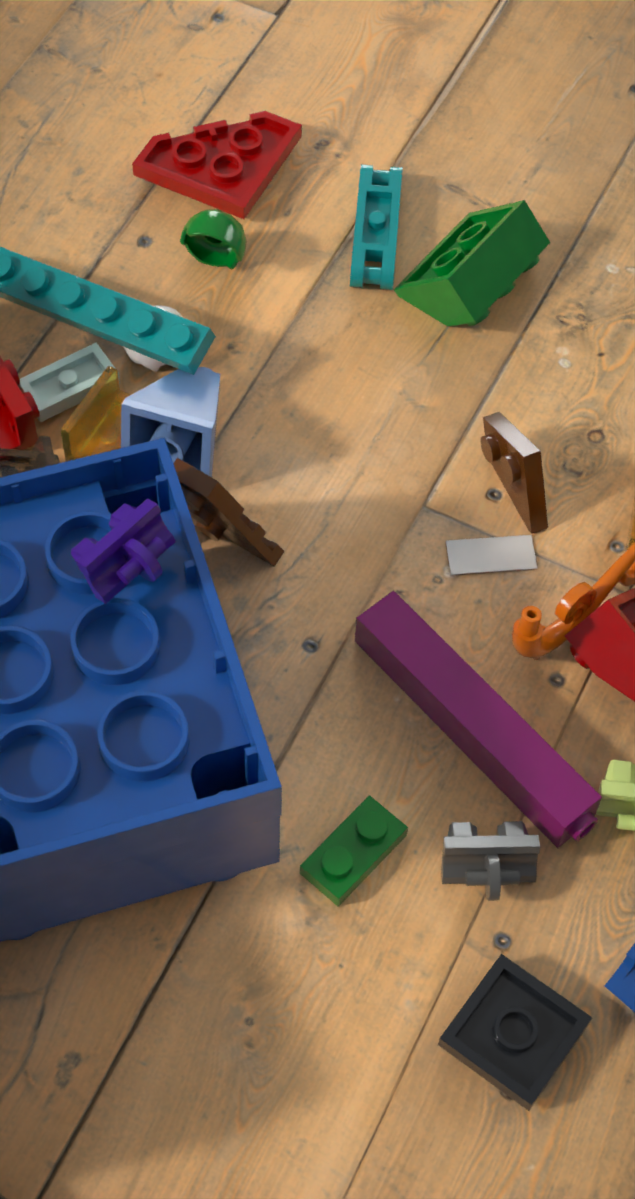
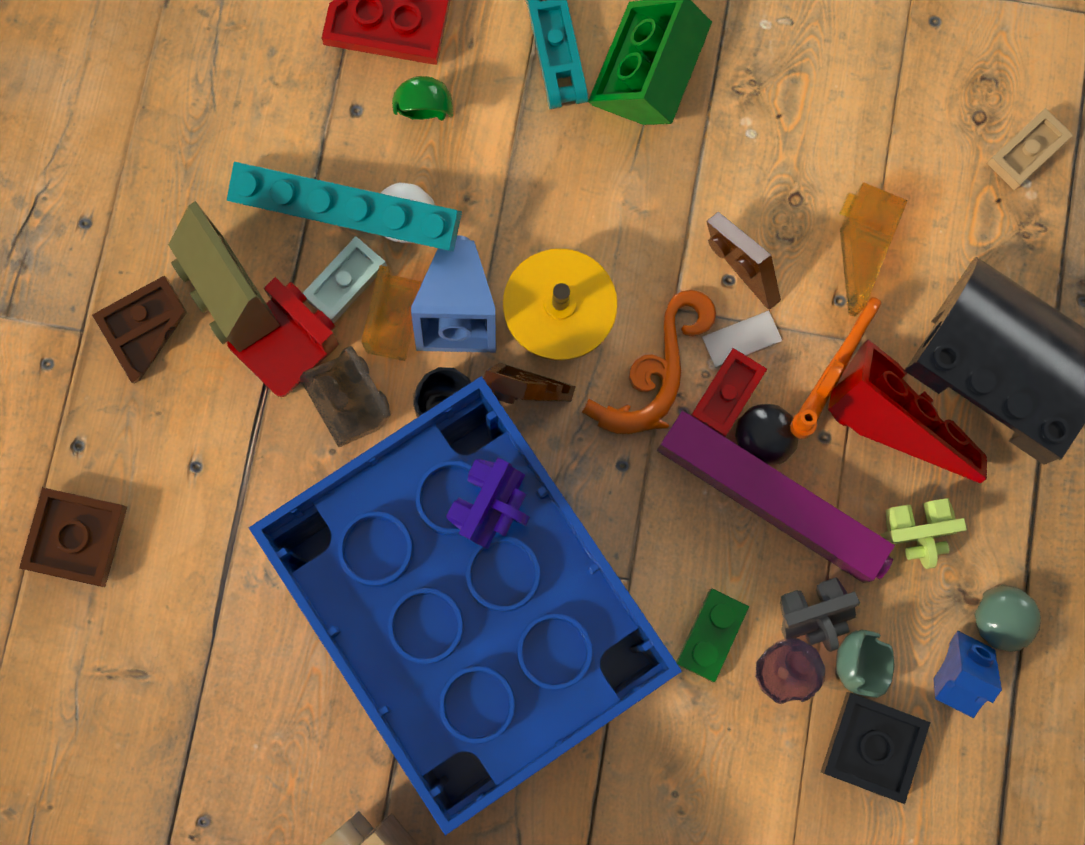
camera: 20 degrees left, 20 degrees up
none -> yellow piece [503,249,617,360]
none -> orange plant [582,290,716,434]
none -> red plate [691,348,767,437]
none -> black hair [735,404,799,464]
none -> hair [755,638,825,704]
none -> sand green hair [836,630,895,698]

